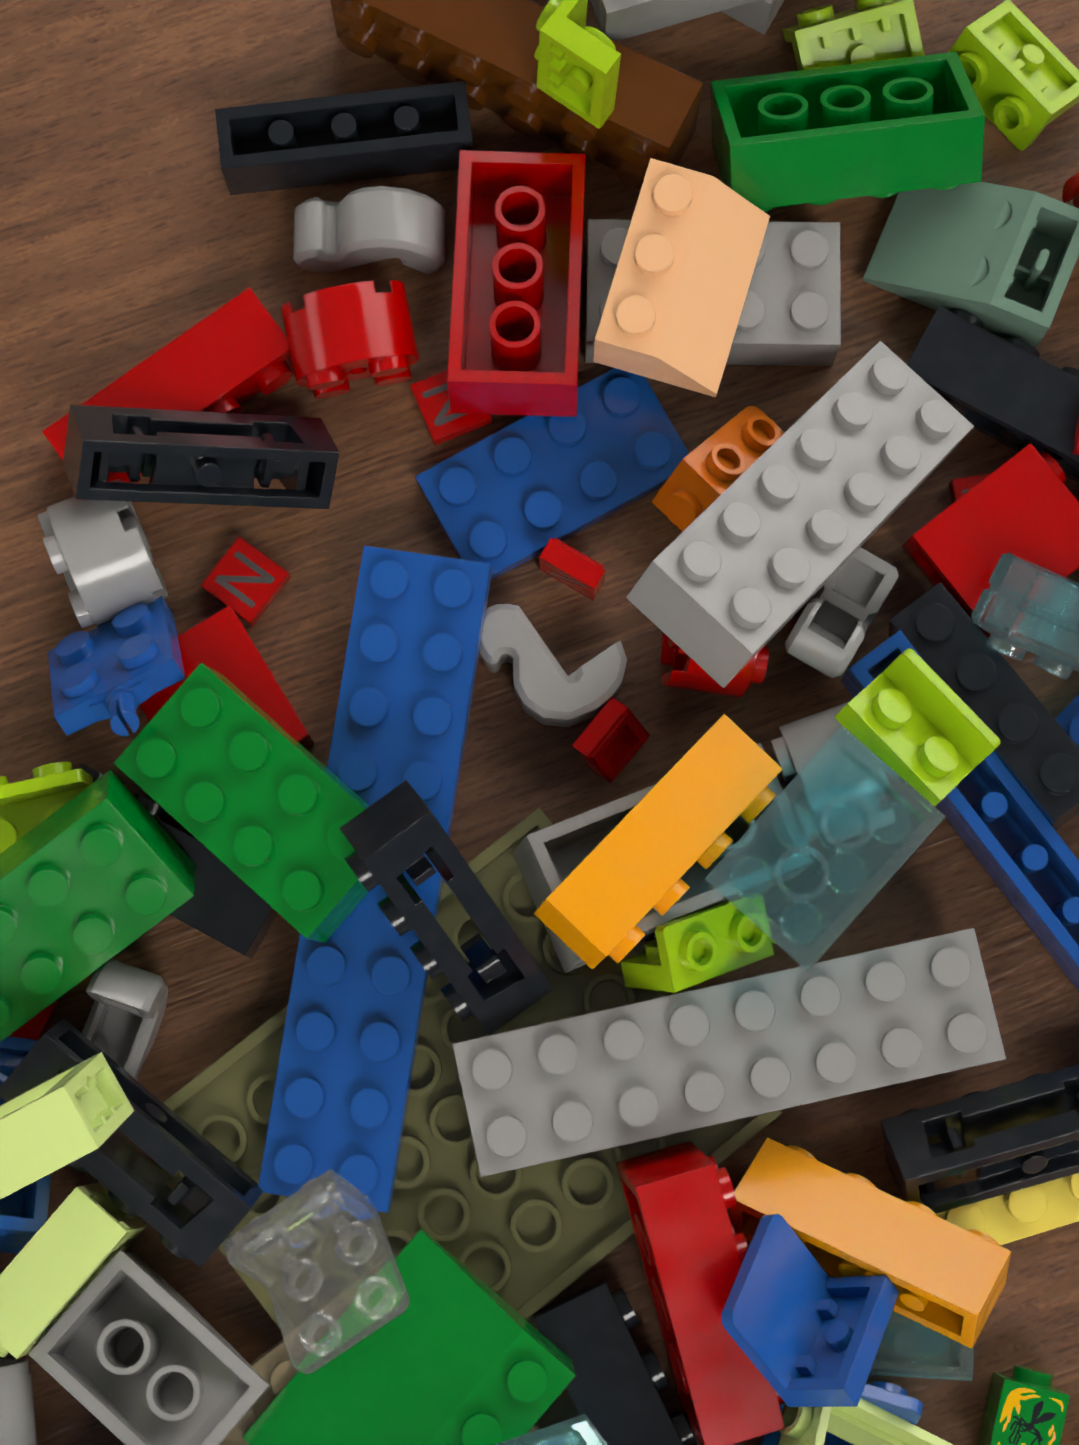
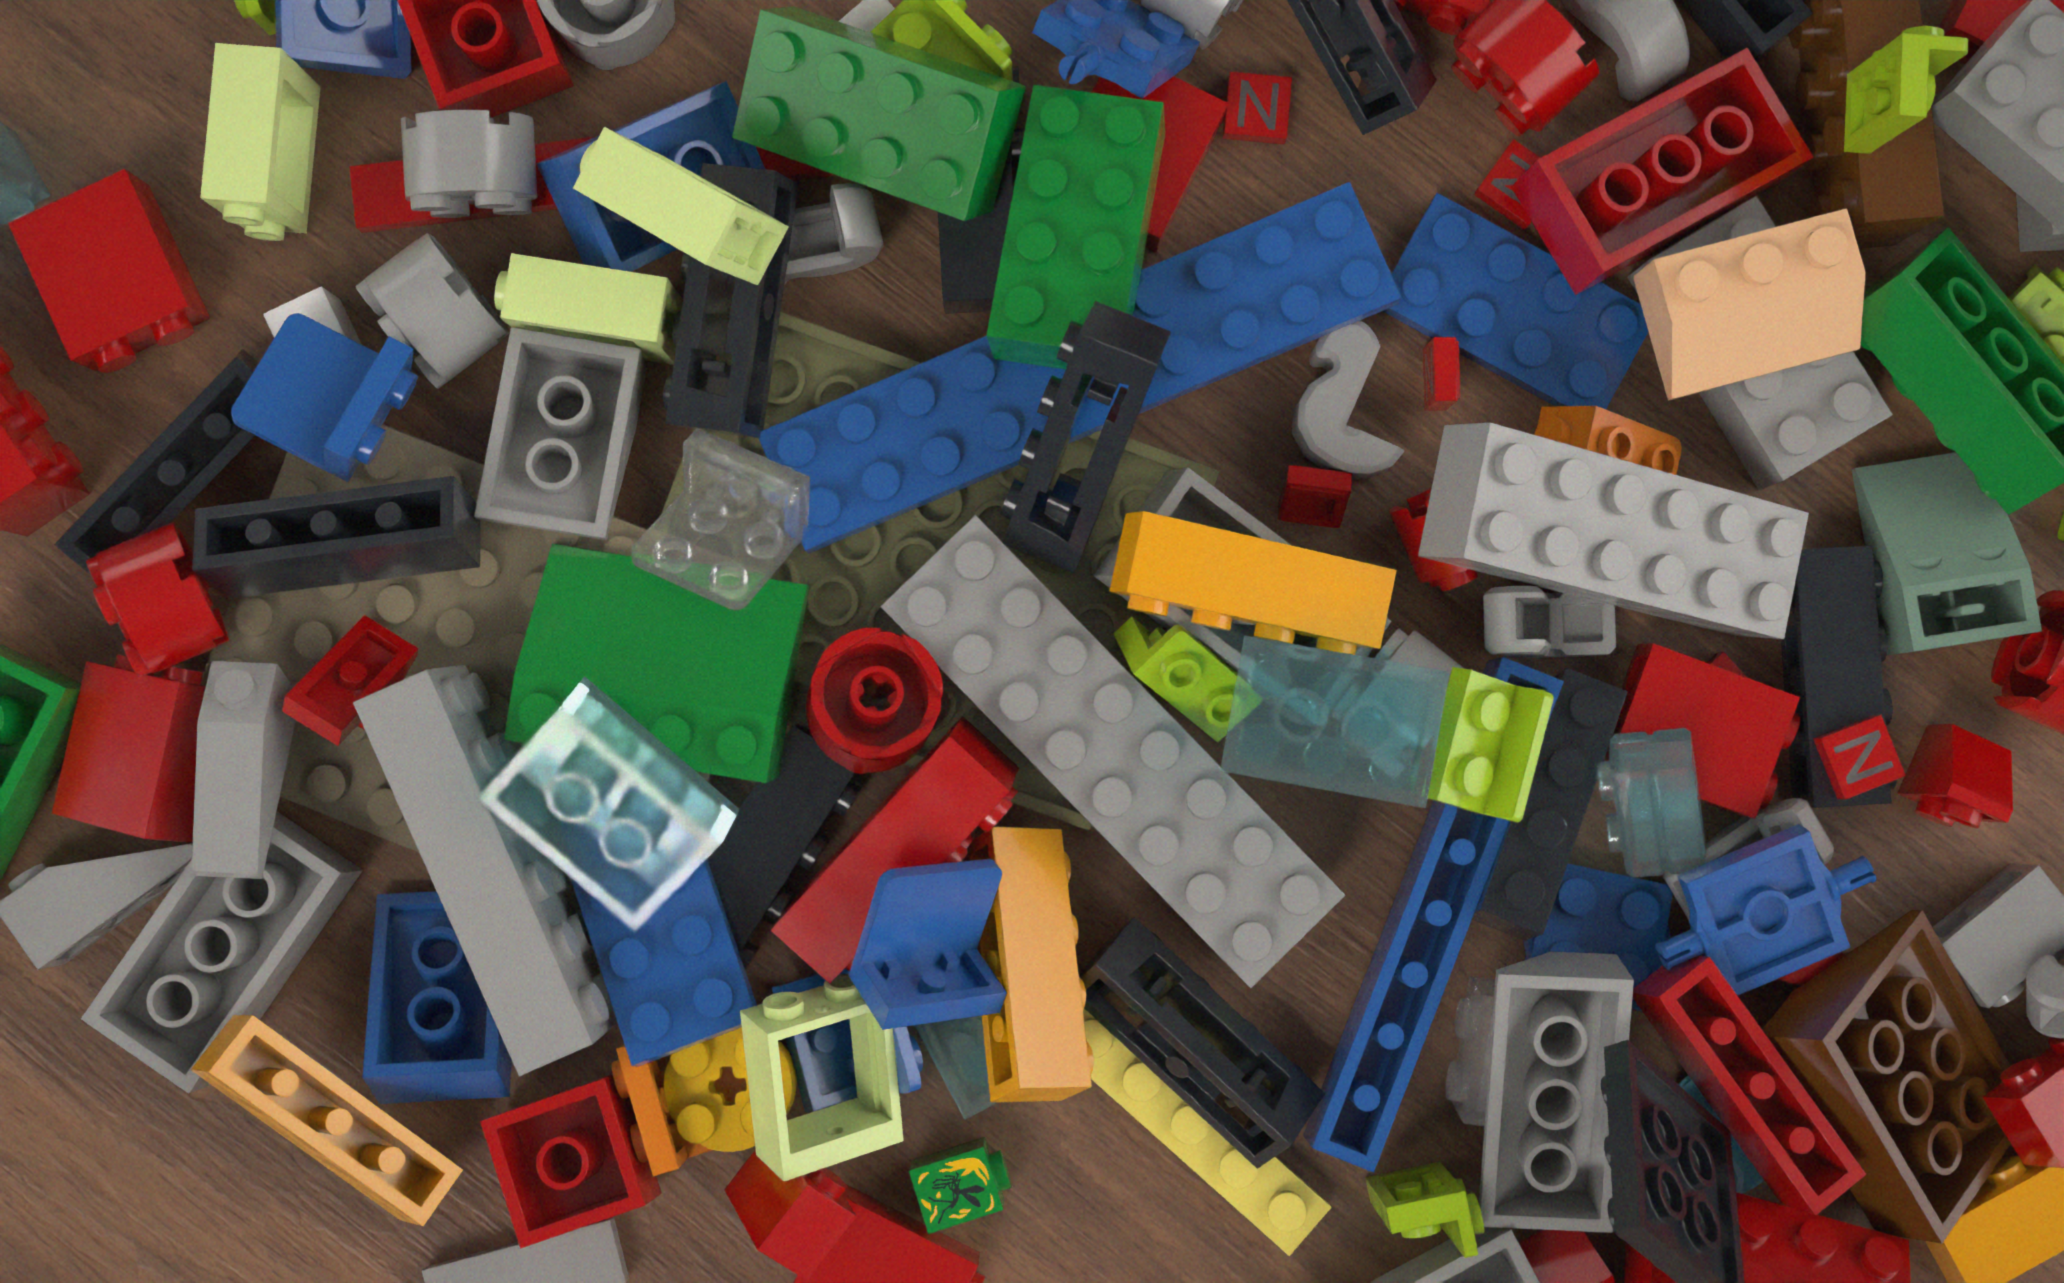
camera: 55 degrees right, 5 degrees up
none -> red brick [806,627,943,774]

